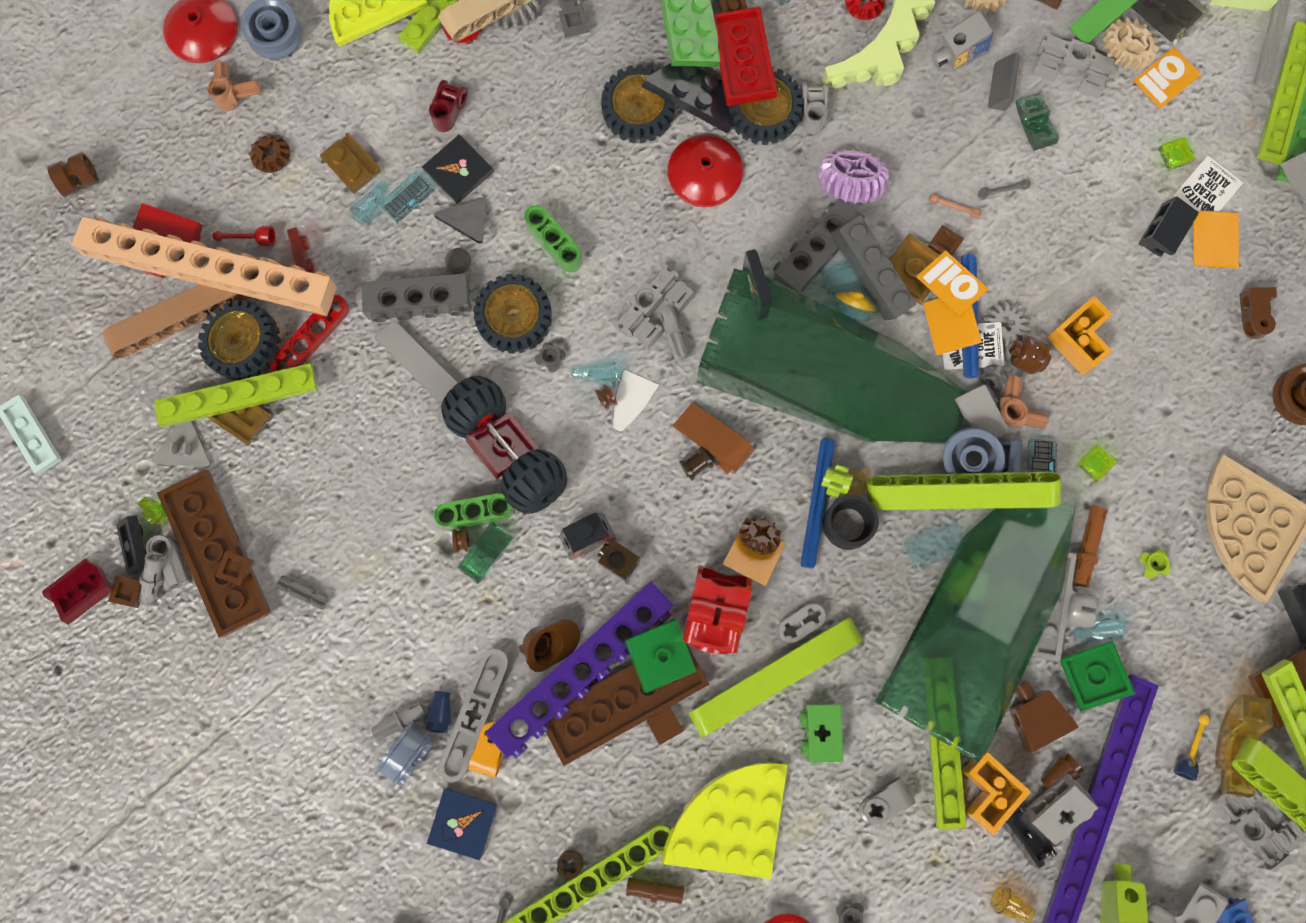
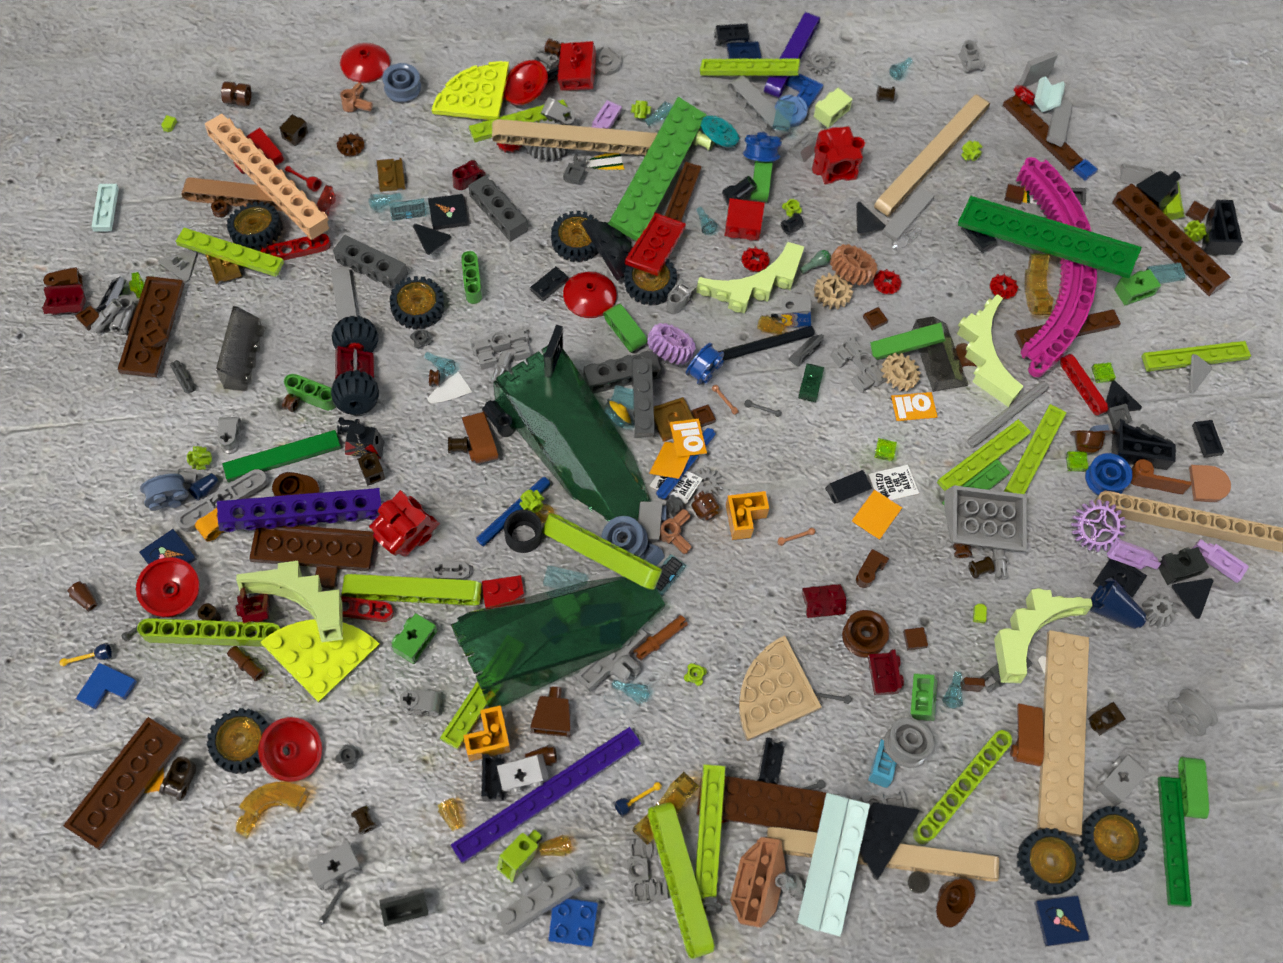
camera: 25 degrees right, 15 degrees down
clear smoke plate [445,248,471,274] -> none
clear green slope [457,522,513,584] -> none
green plate [624,619,696,693] -> none
light orange sticker [723,531,786,586] -> none
reddish brown gear [739,515,782,554] -> none
green plate [1060,641,1135,712] -> none
clear neon green plate [1077,444,1117,482] -> none
none -> reddish brown leg [43,267,84,290]
none -> red dish [136,557,200,617]
none -> lime piece [161,115,177,132]
none -> lime gear [187,446,212,470]
none -> reddish brown bush [211,200,229,218]
none -> clear smoke slope [216,306,264,391]
none -> light grey piece [217,417,241,454]
none -> green tile [222,430,341,482]
none -> yellowish green arch [236,561,343,642]
none -> dark red bracket [236,587,270,623]
none -> dark brown brick [279,114,309,146]
none -> black bush [337,417,360,434]
none -> red beam [341,596,393,622]
none -> dark grey brick [468,175,528,242]
none -> black piece [482,400,514,437]
none -> red wing [482,575,524,619]
none -> black plate [530,266,569,301]
none -> clear yellow cone [539,835,572,857]
none -> bright green beam [603,304,647,352]
none -> blue wheel [685,342,724,385]
none -> black axle [718,326,815,361]
none -> clear yellow cone [757,315,785,334]
none -> nougat hinge [777,528,816,546]
none -> dark red bracket [802,584,847,618]

